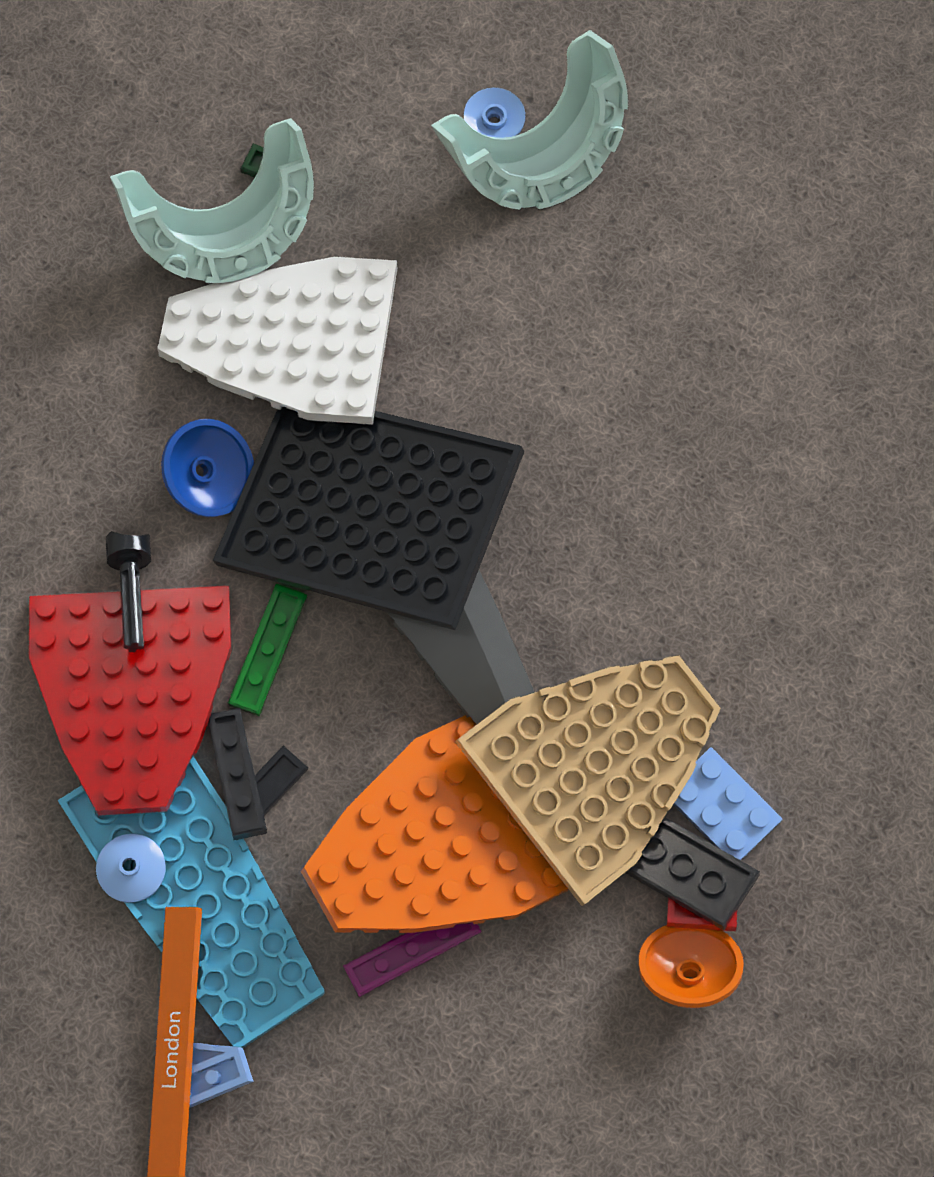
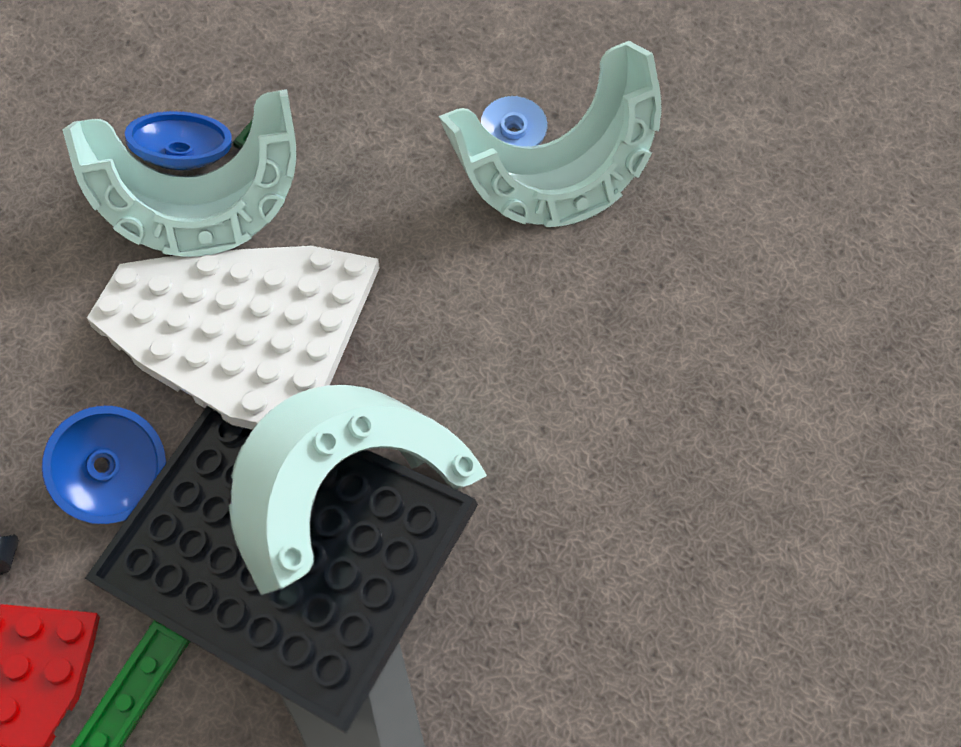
camera: 10 degrees right, 5 degrees down
none -> blue dish [125,111,232,170]
none -> light aqua windscreen [229,385,487,595]

